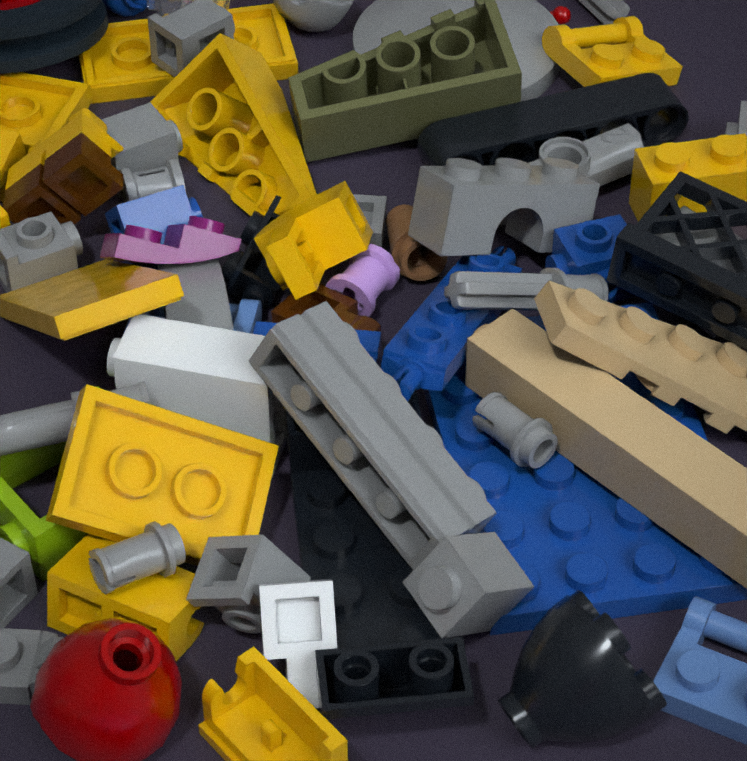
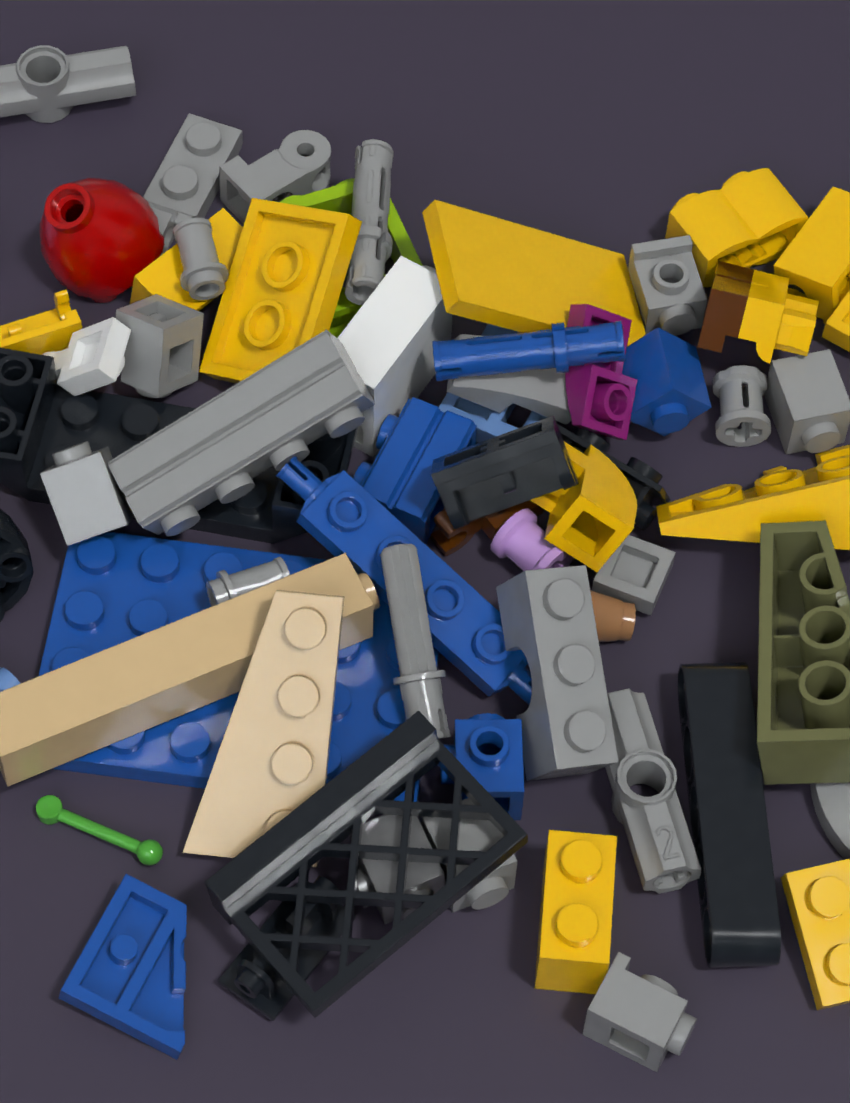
camera: 105 degrees right, 15 degrees up
none -> black hinge [431,416,579,529]
none -> blue pin [432,321,625,382]

